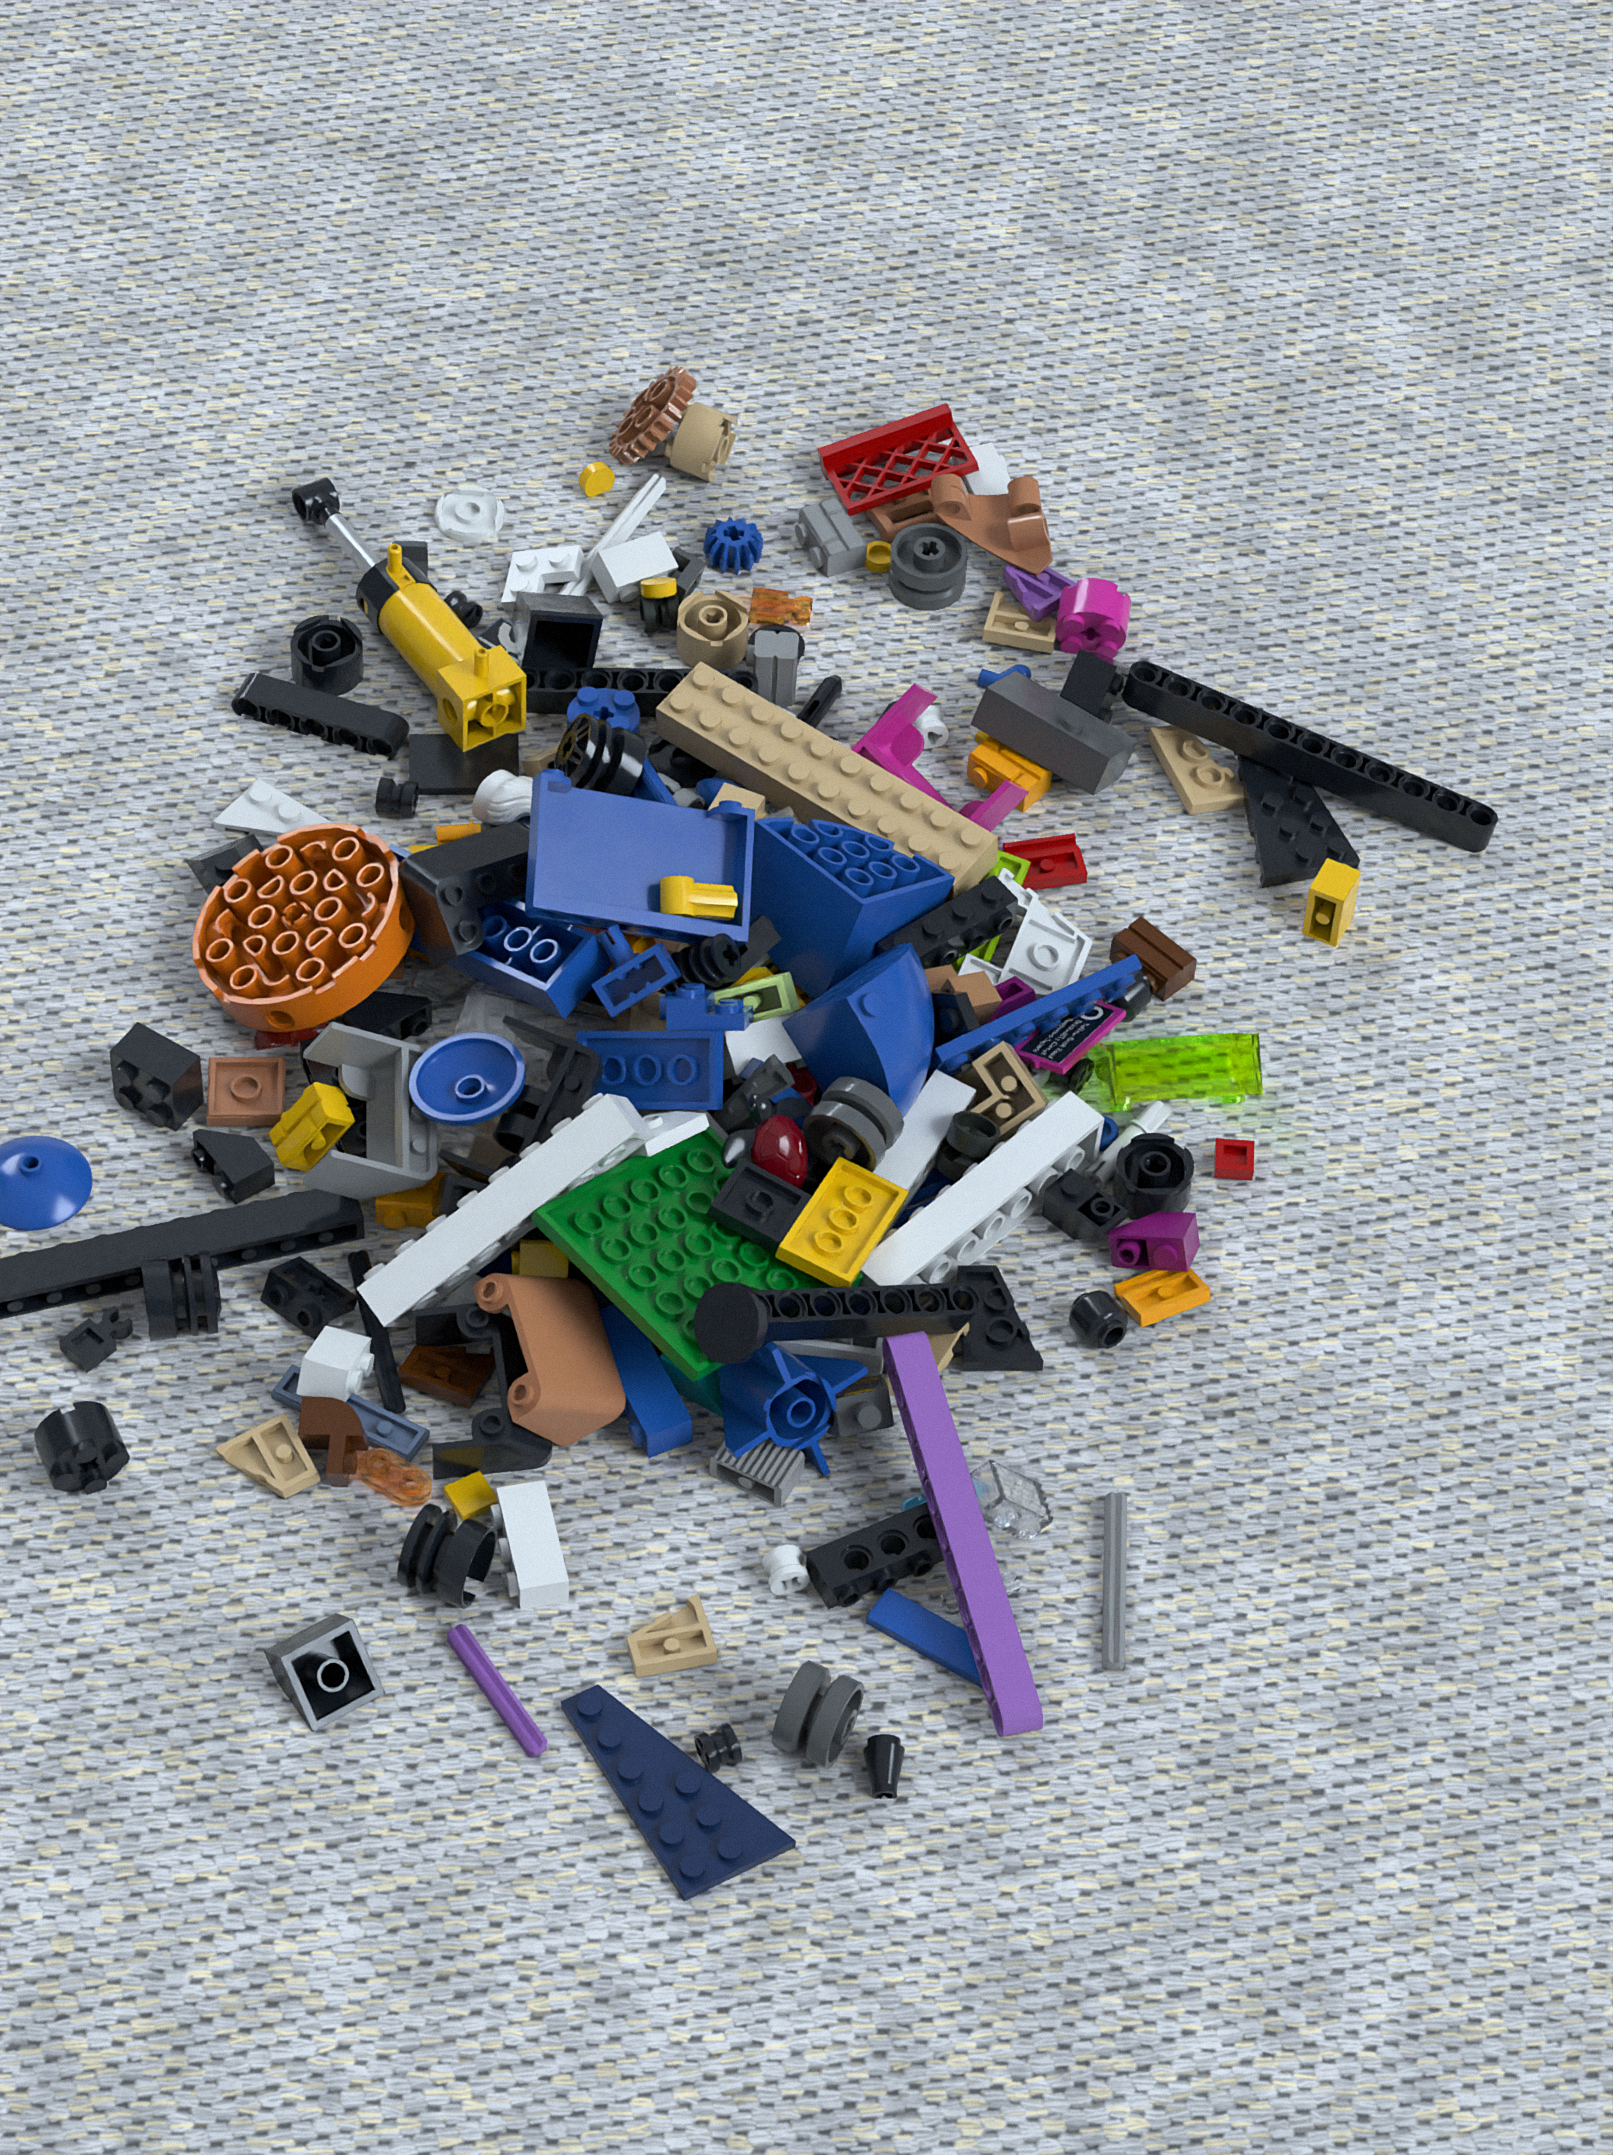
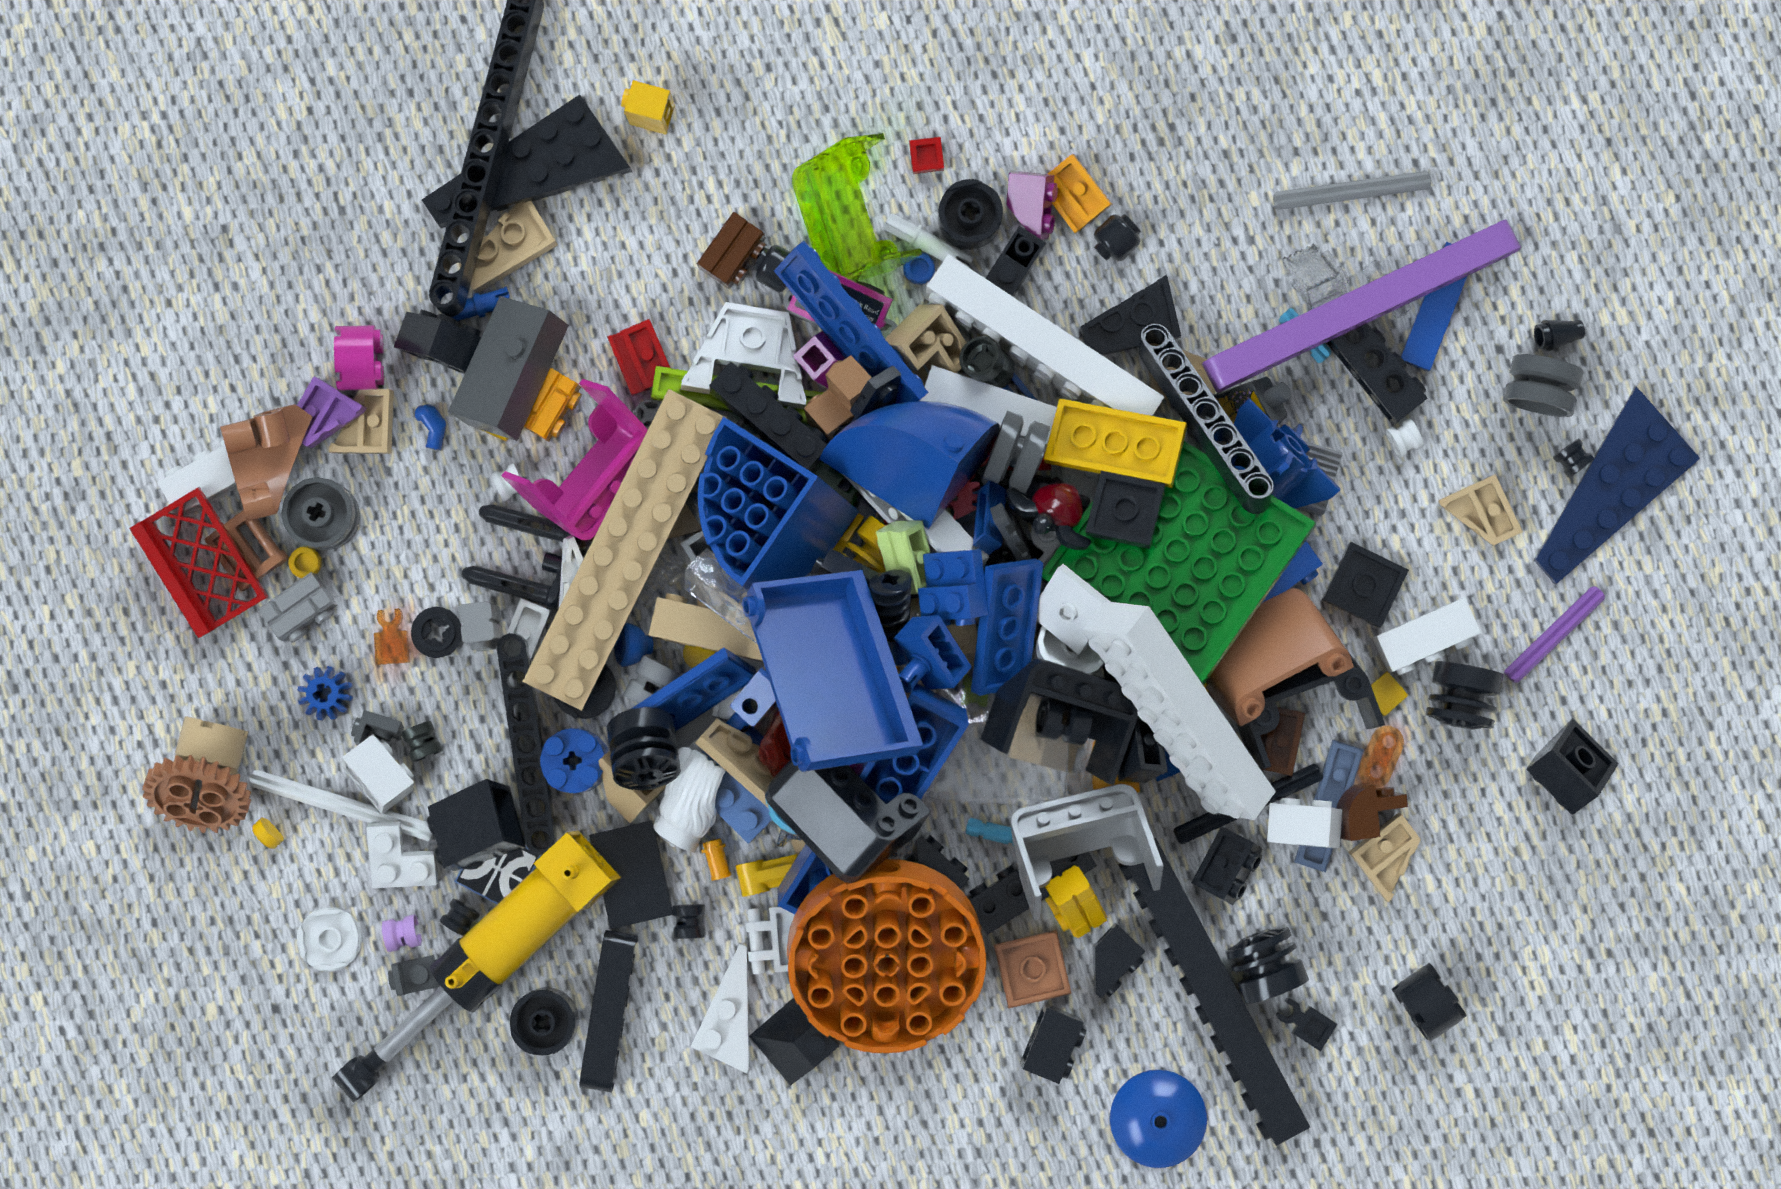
camera: 95 degrees left, 35 degrees up
blue dish [409,1032,526,1126] -> none
yellow tile [640,577,677,598] -> none
yellow piece [660,876,737,921] -> none
tan brick [676,590,749,670] -> none
black tile [693,1282,768,1364] -> none
none -> lavender wheel [382,914,422,953]
none -> blue pin [452,286,510,322]
none -> black plate [1322,542,1409,628]

